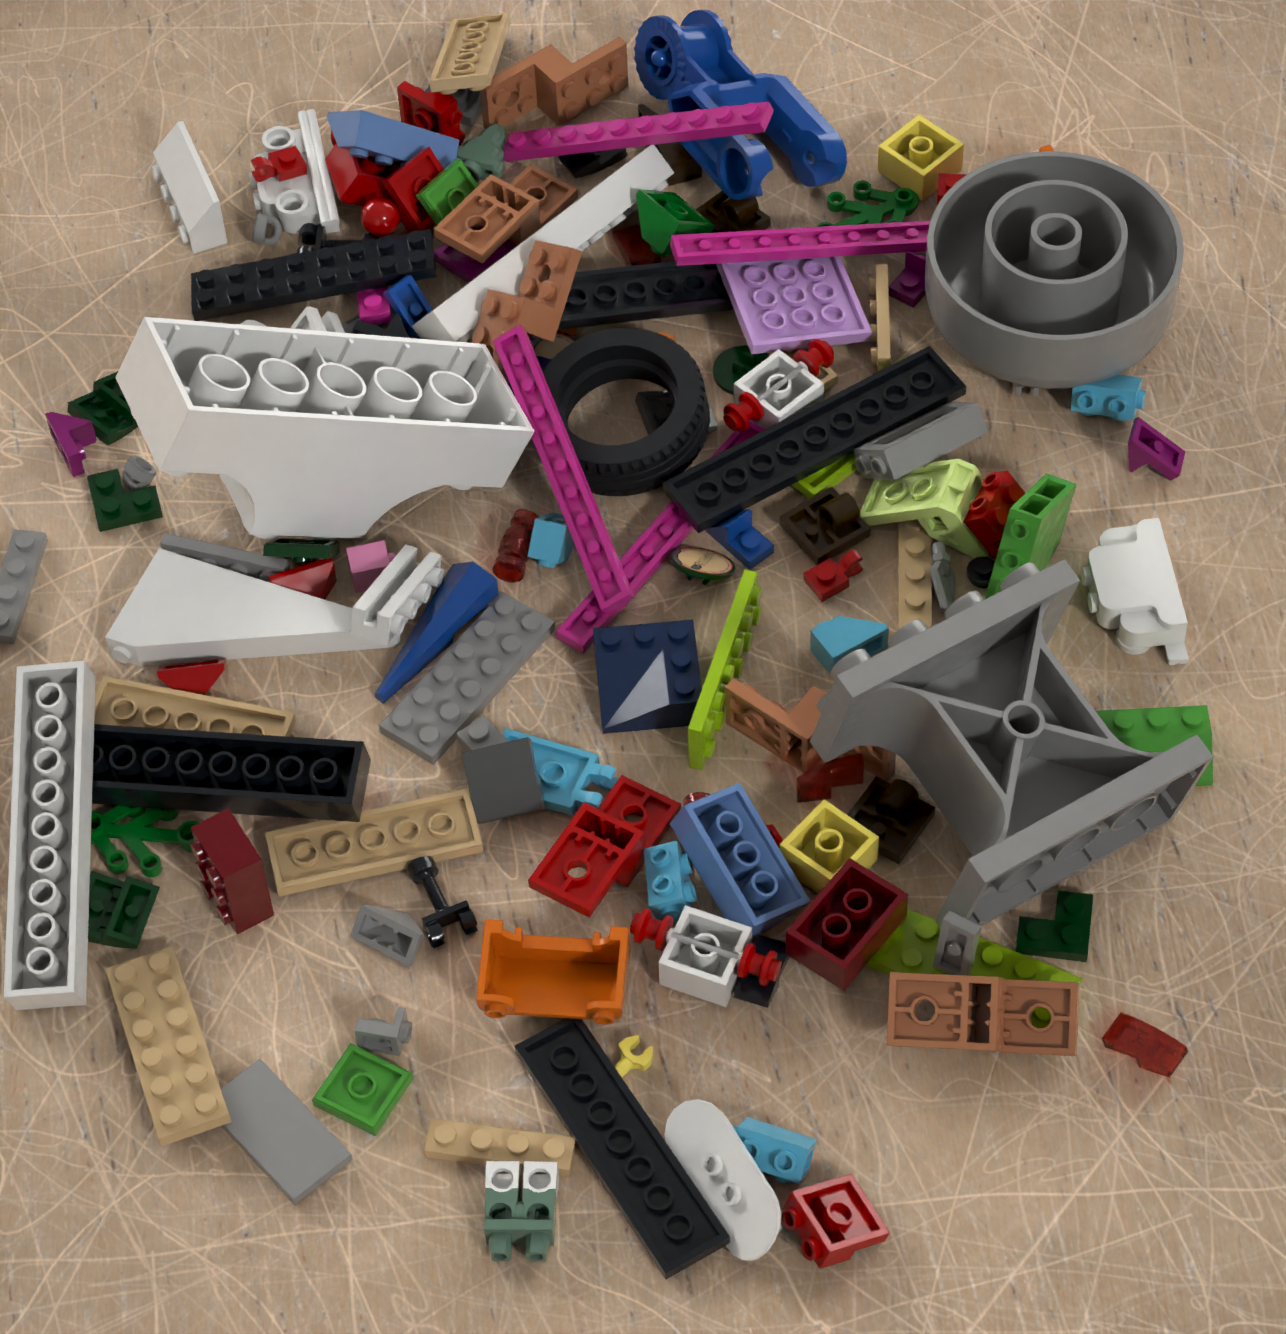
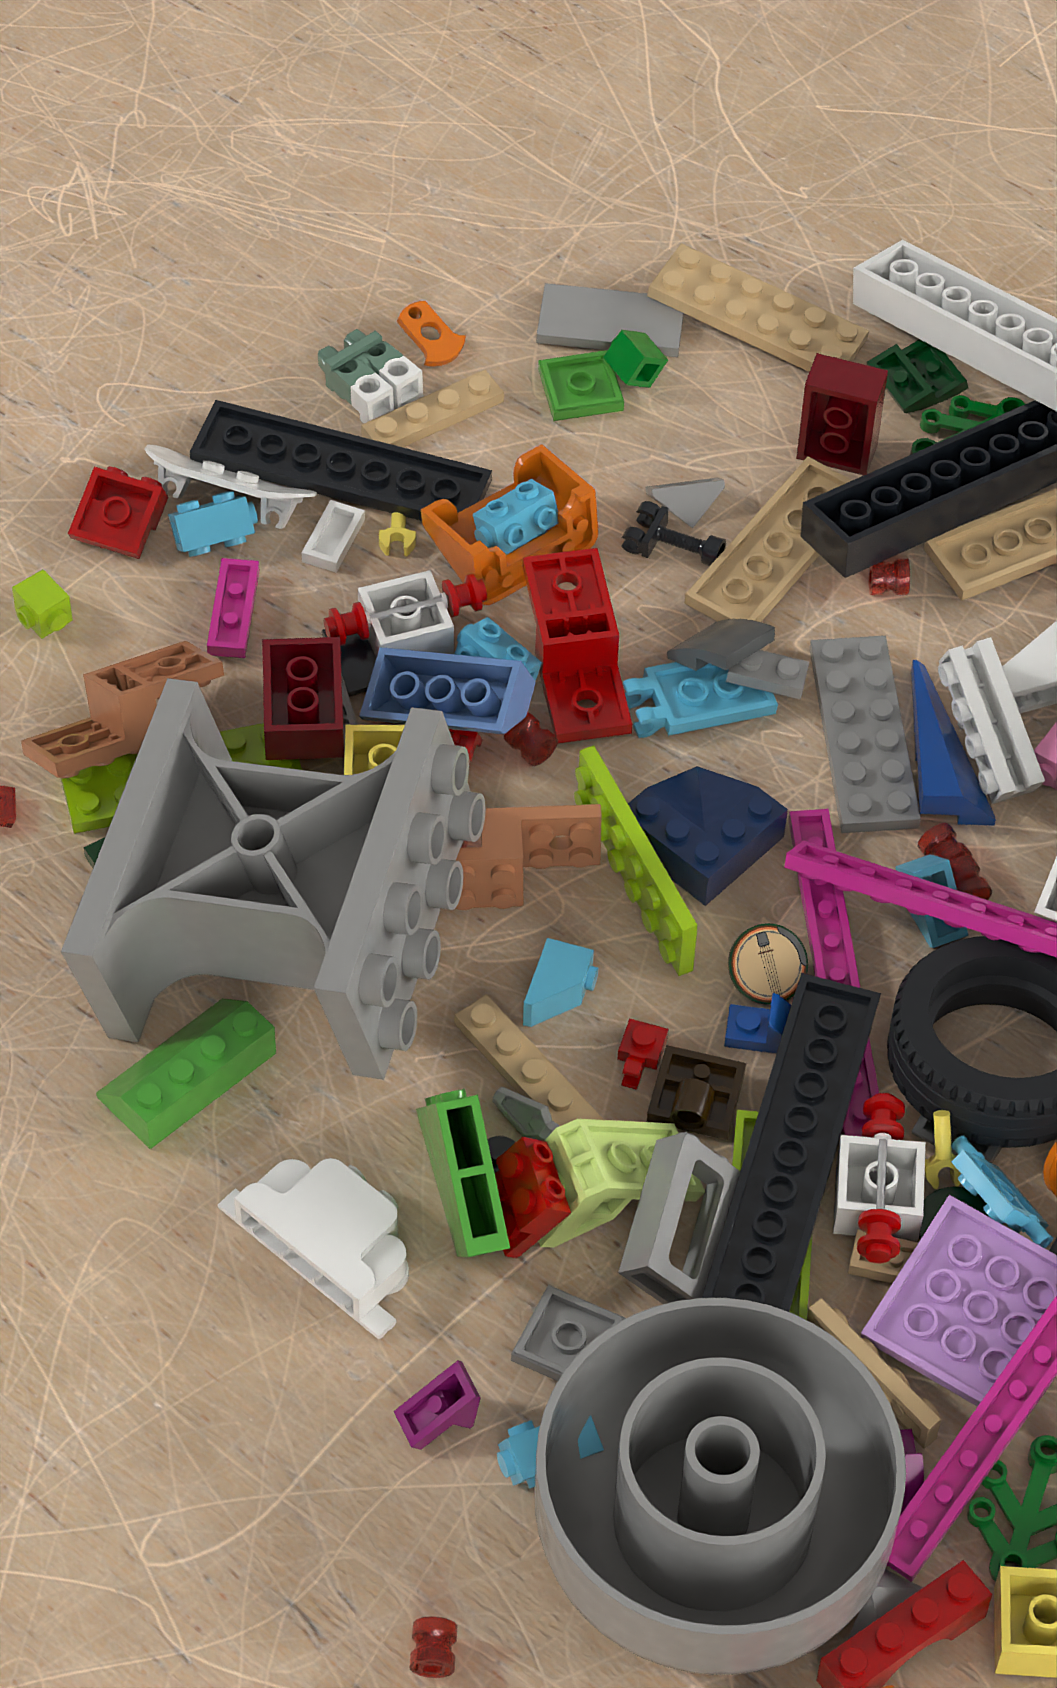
camera: 135 degrees right, 0 degrees up
light grey bracket [354,1007,412,1056] -> none
none -> lime brick [12,569,73,639]
none -> dark pink plate [207,558,260,658]
none -> white tile [302,500,365,573]
none -> orange piece [397,301,466,367]
none -> clear red wheel [409,1616,458,1678]
none -> medium azure brick [472,479,558,555]
none -> light grey tile [511,1285,626,1381]
none -> green brick [603,329,668,388]
none -> light yellow bar [925,1110,961,1189]
none -> medium azure plate [951,1136,1053,1248]

